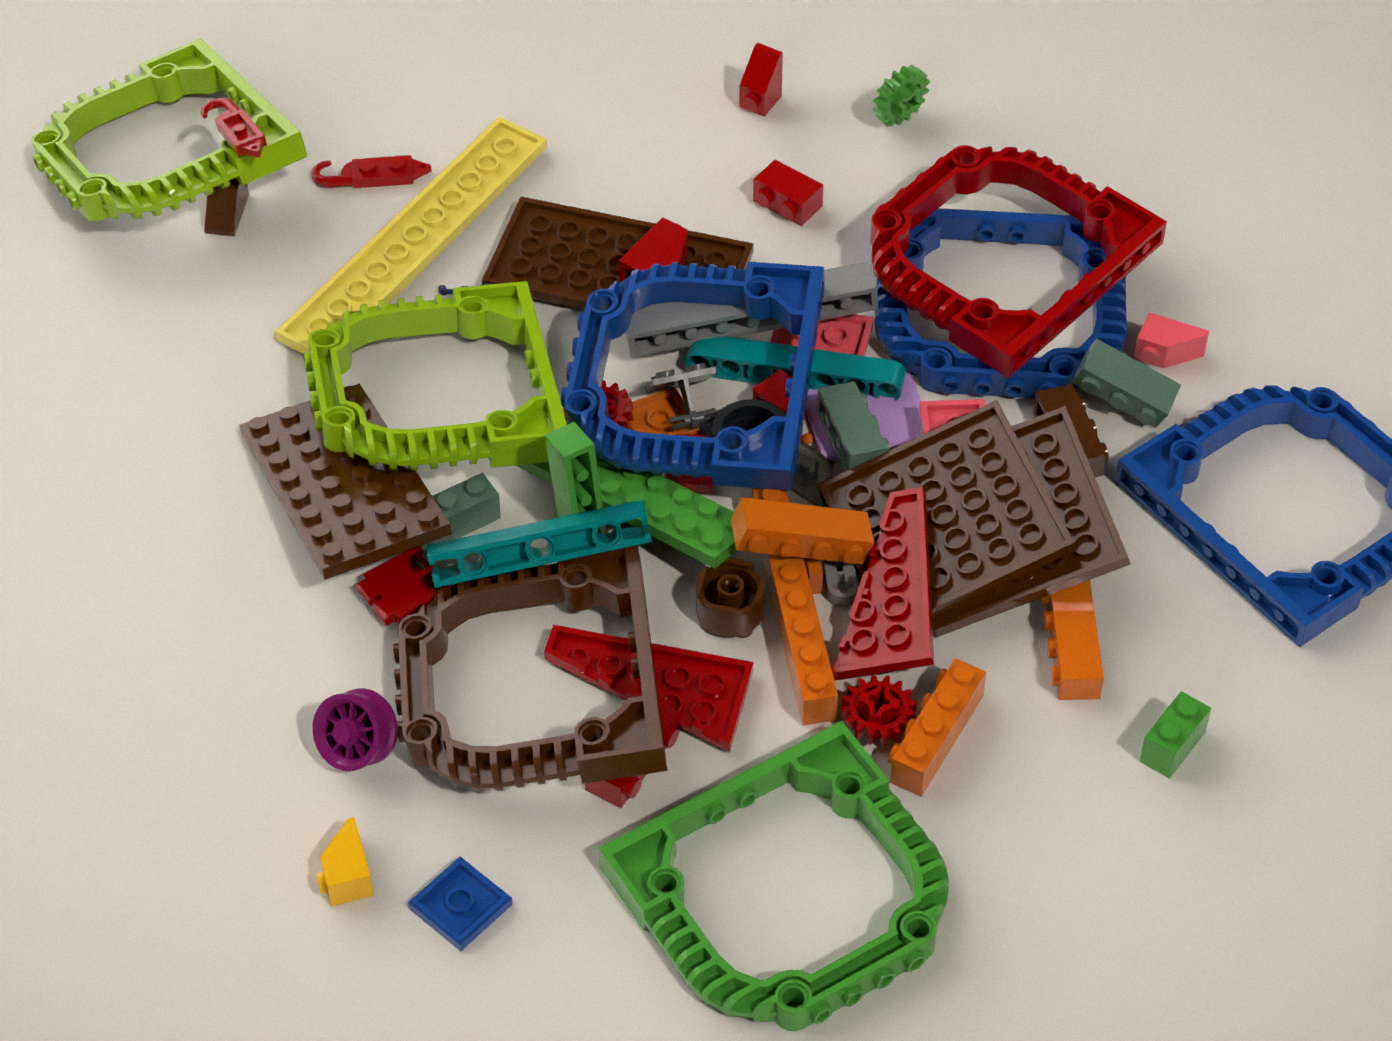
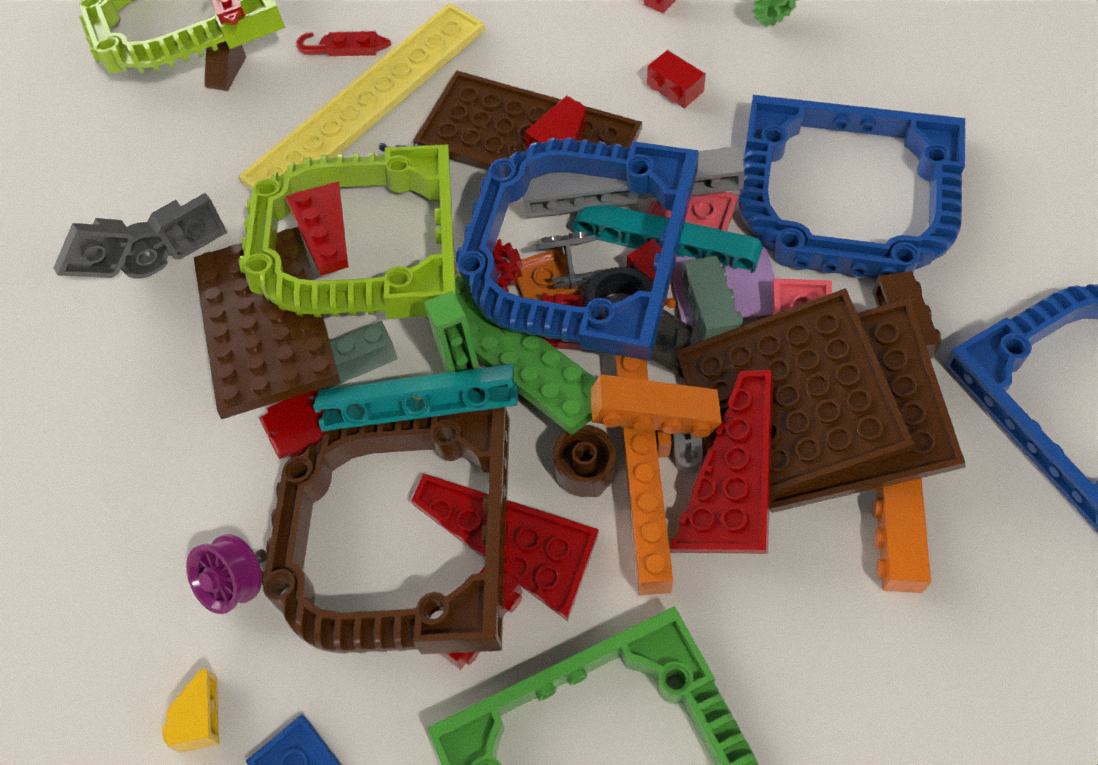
camera: 10 degrees right, 10 degrees up
red gear [841,675,917,746] -> none
red arch [870,145,1167,379] -> none
orange brick [888,658,986,797] -> none
sand green brick [1072,339,1181,428] -> none
coral slope [1134,312,1210,368] -> none
bright green brick [1139,691,1211,779] -> none
none -> dark grey plate [53,193,228,279]
none -> red wing [285,181,349,276]

